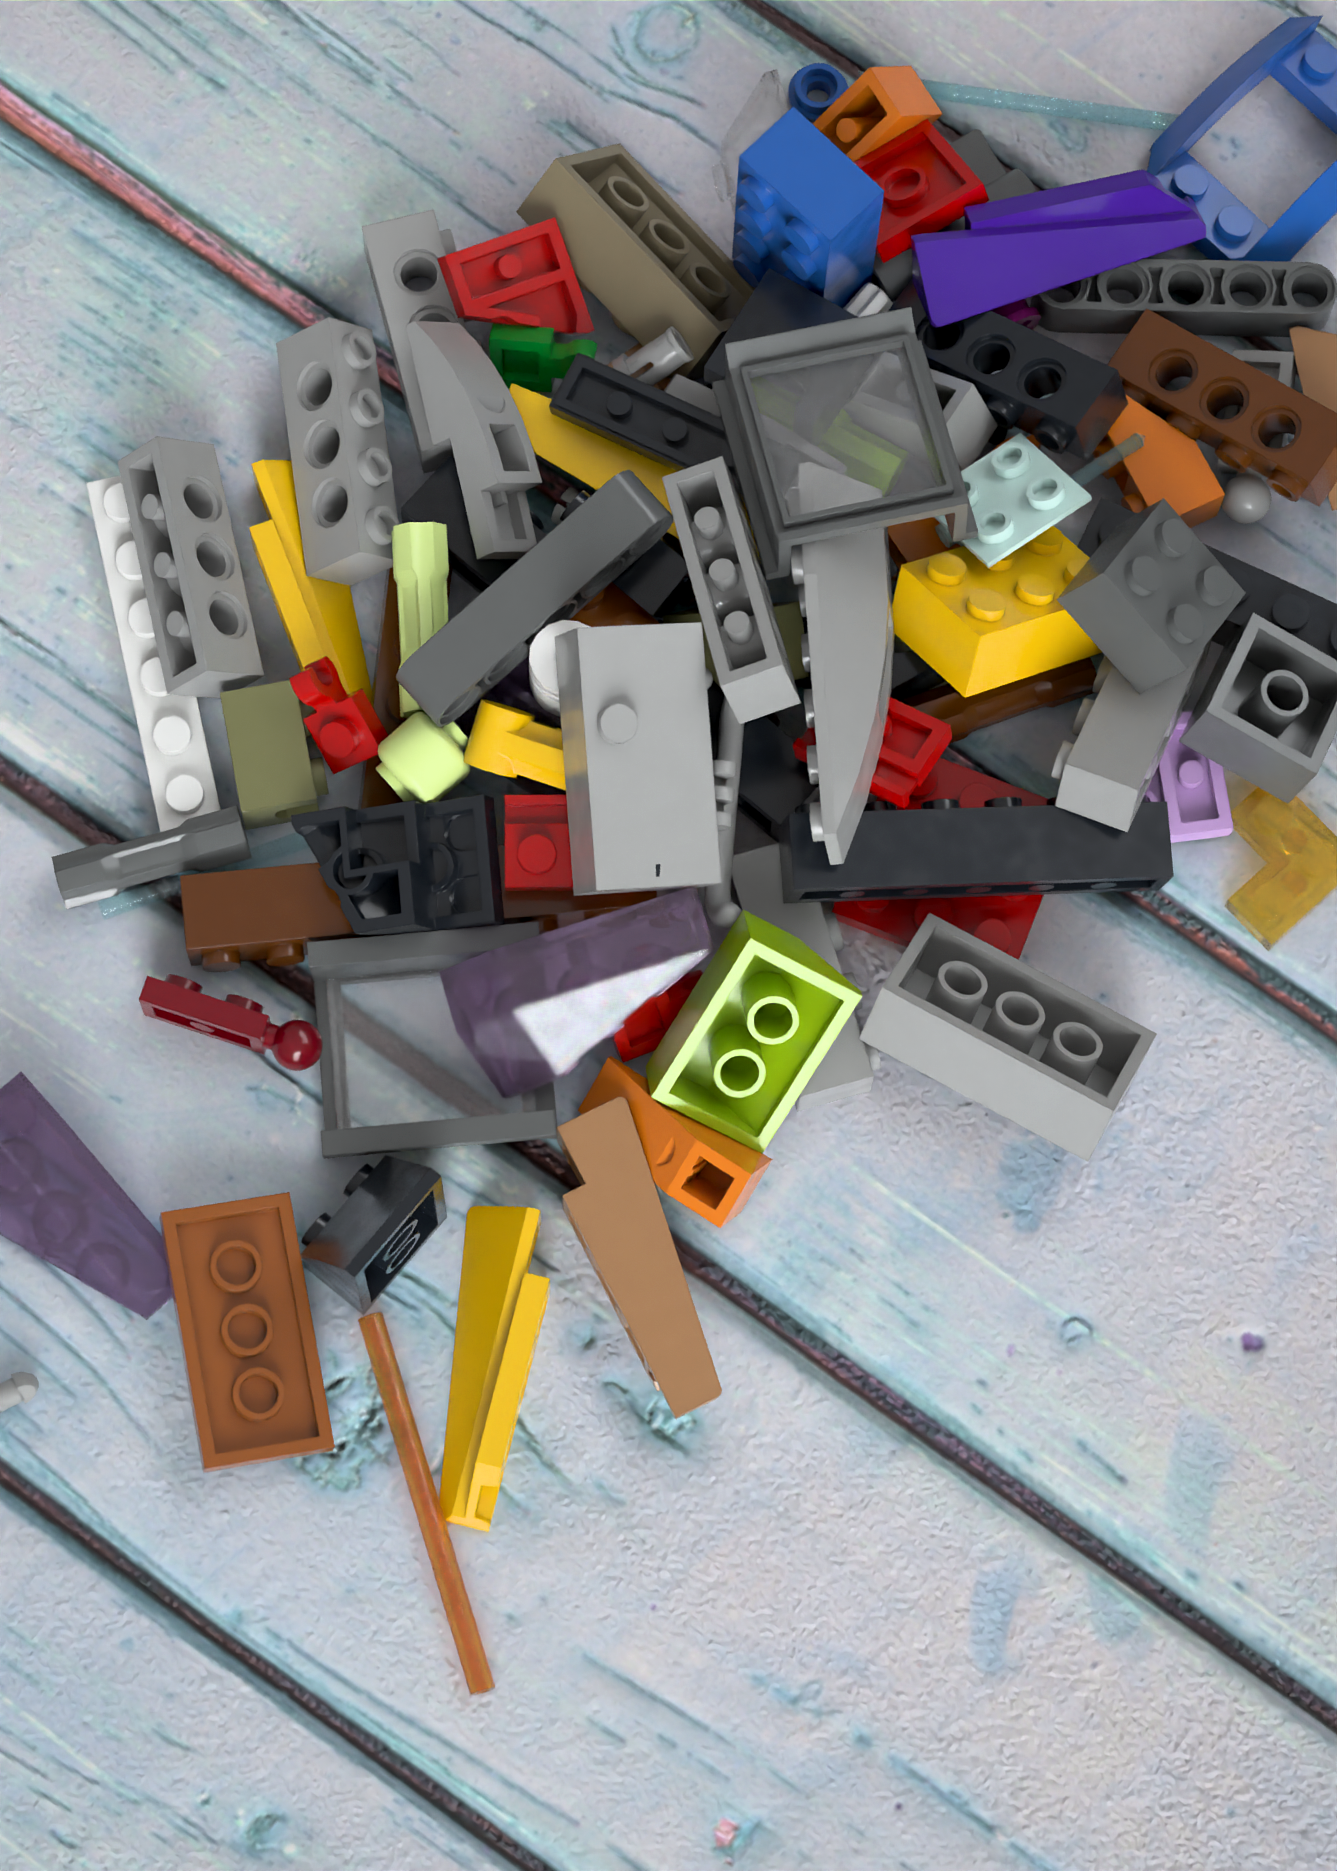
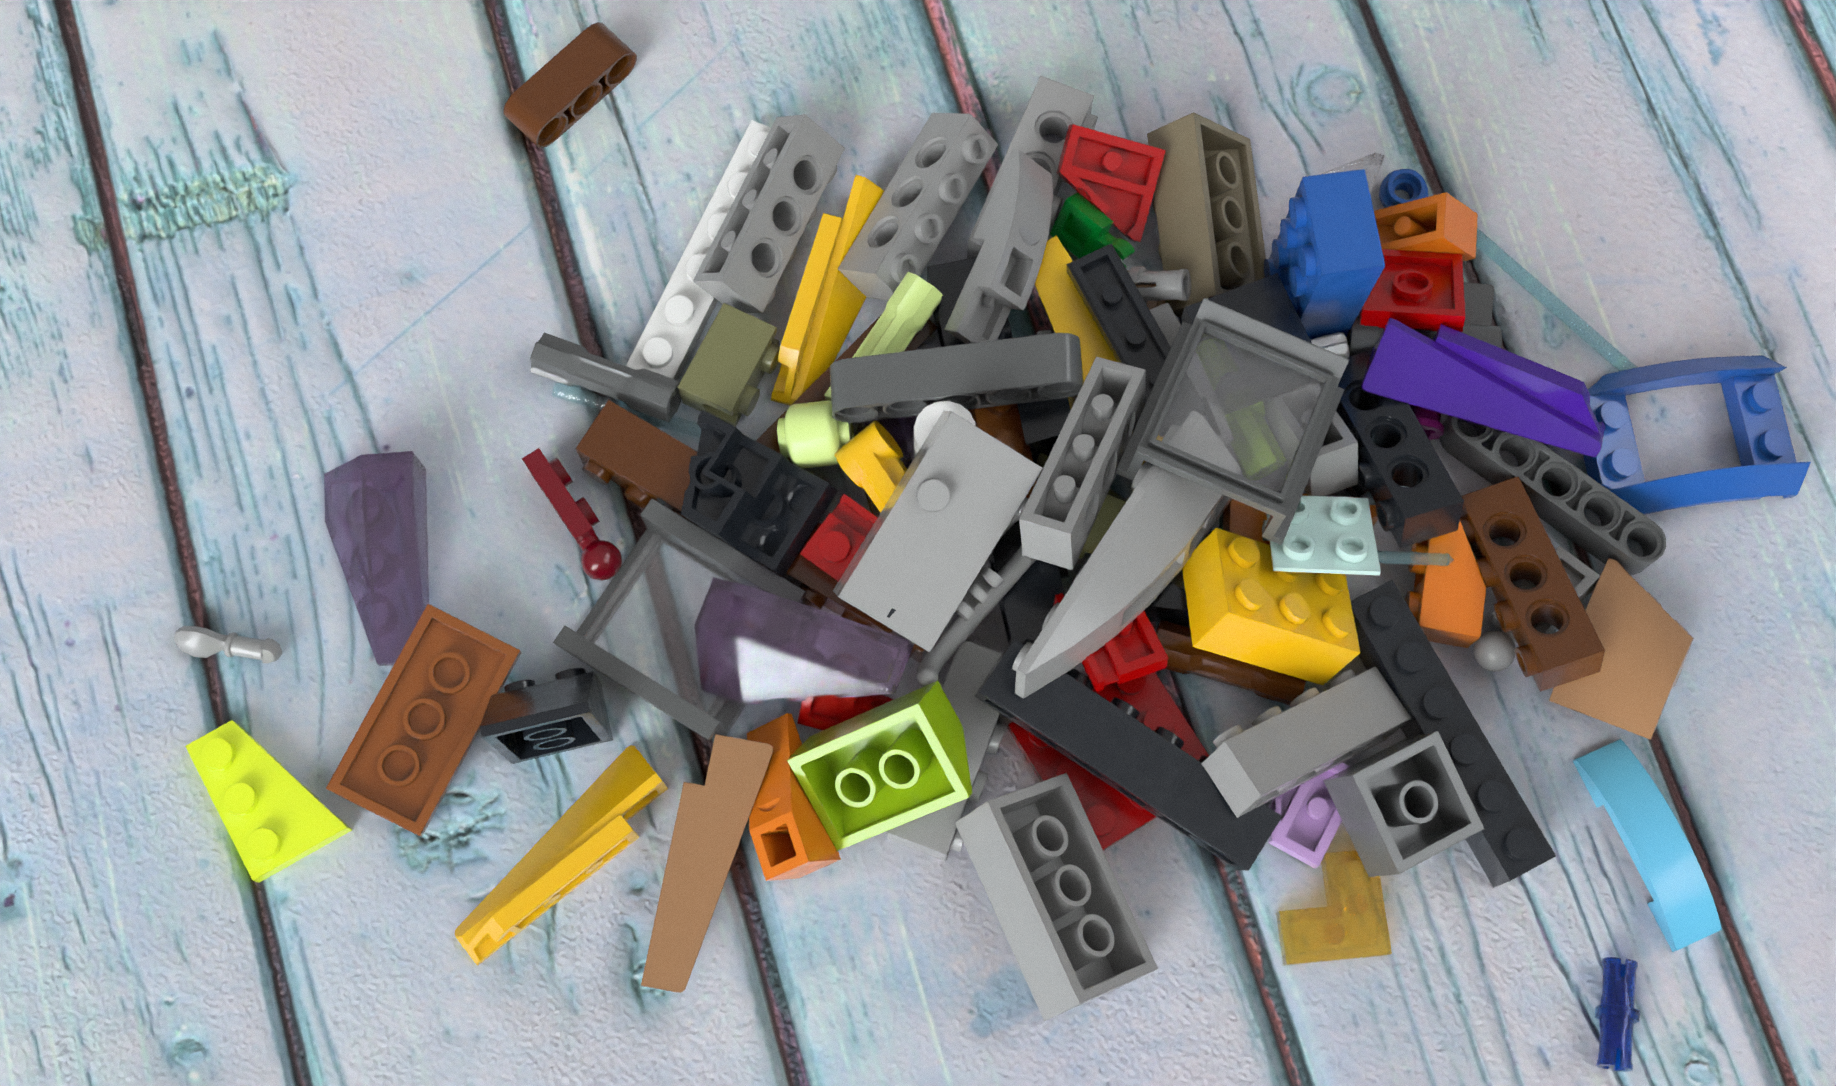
camera: 40 degrees right, 0 degrees up
red plate [289,656,388,775] -> none
clear orange piece [358,1312,496,1696] -> none
dark grey brick [1057,498,1246,694] -> none
none -> neon yellow wing [185,720,352,883]

